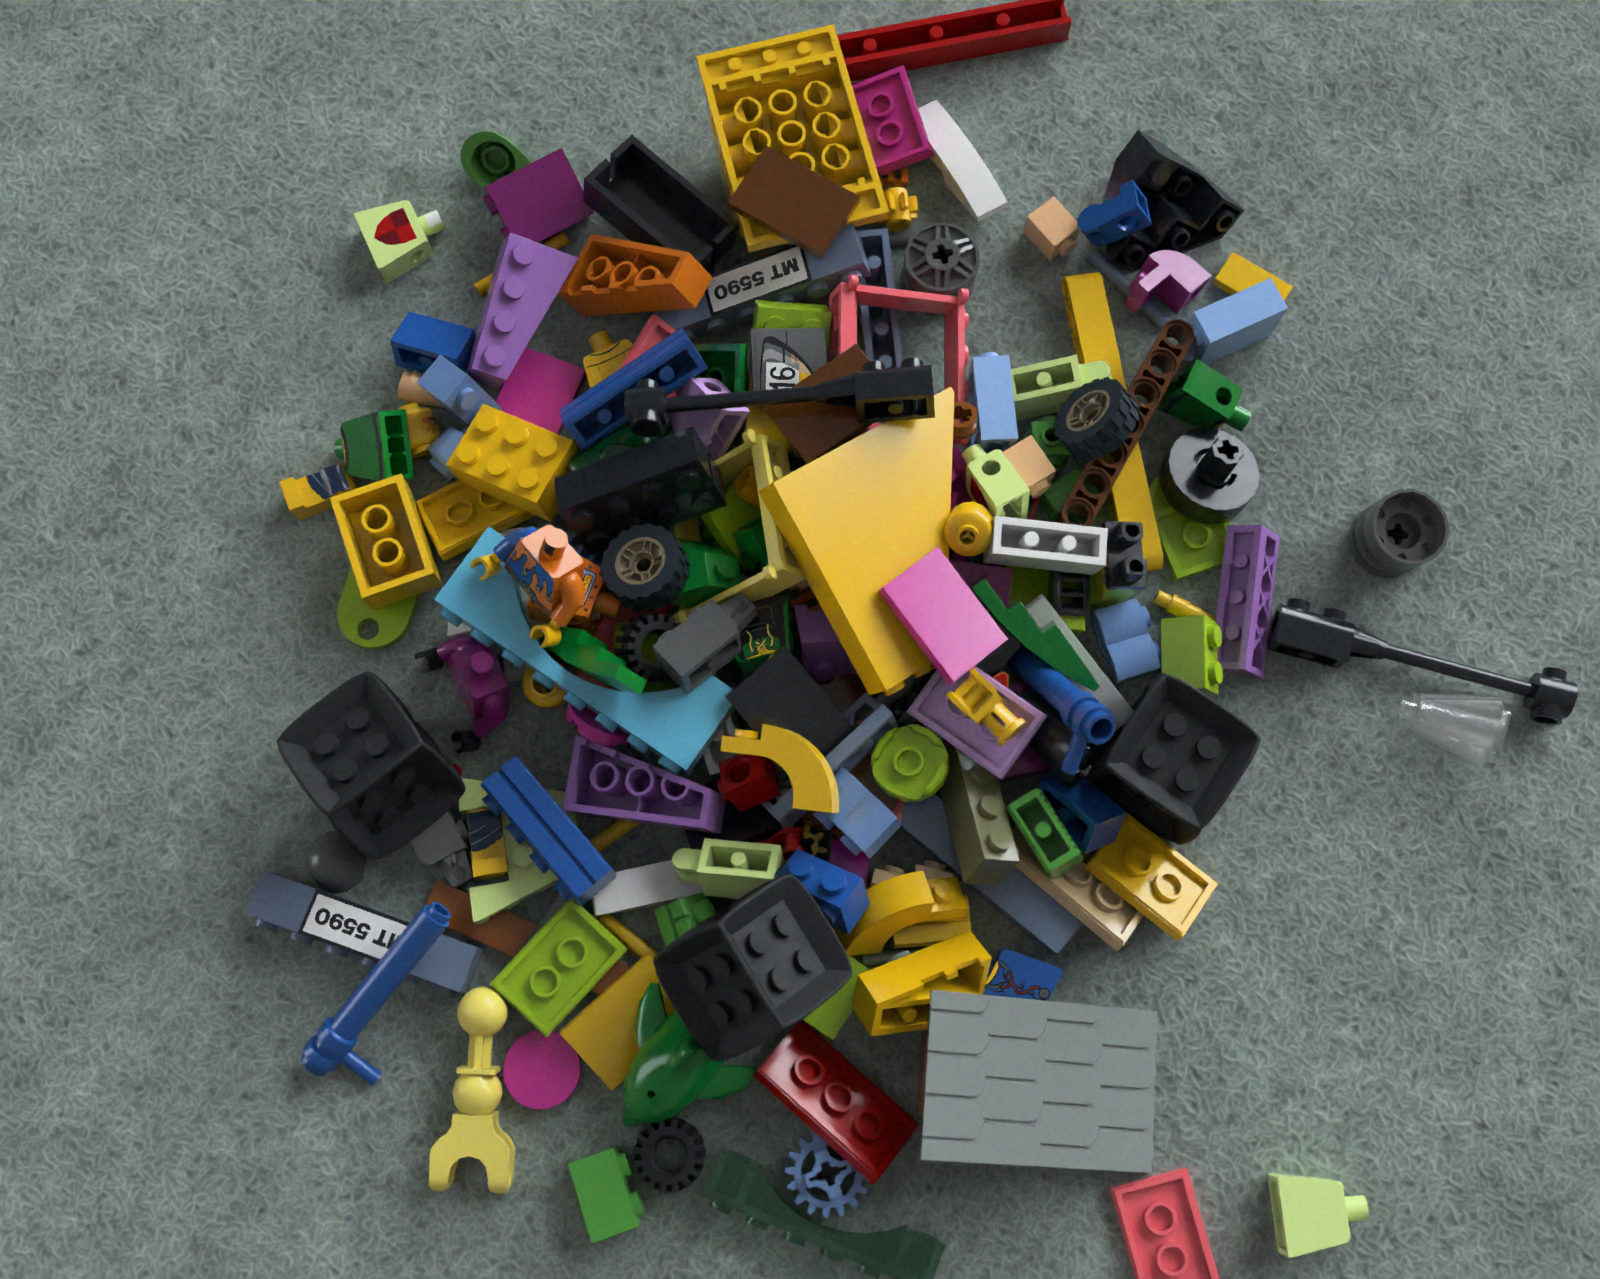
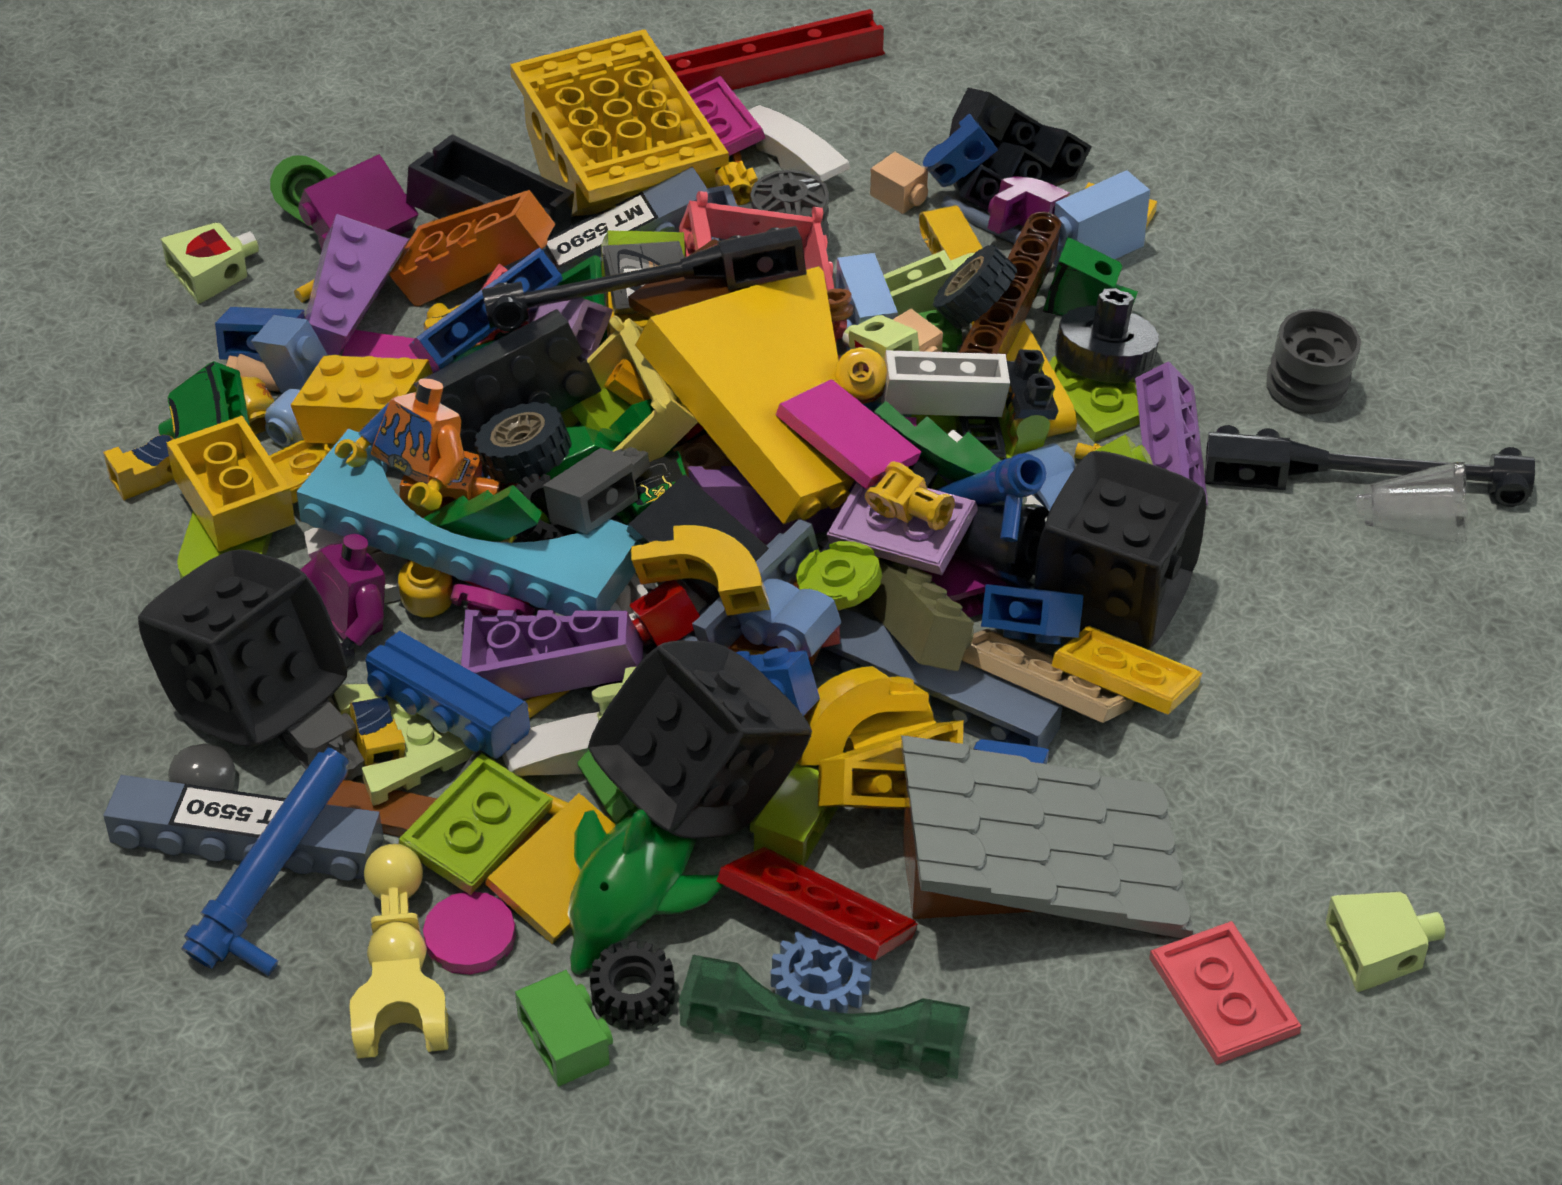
camera: 10 degrees left, 30 degrees down
reddish brown tile [728,146,860,260] -> none
bright green brick [1006,788,1083,879] -> none

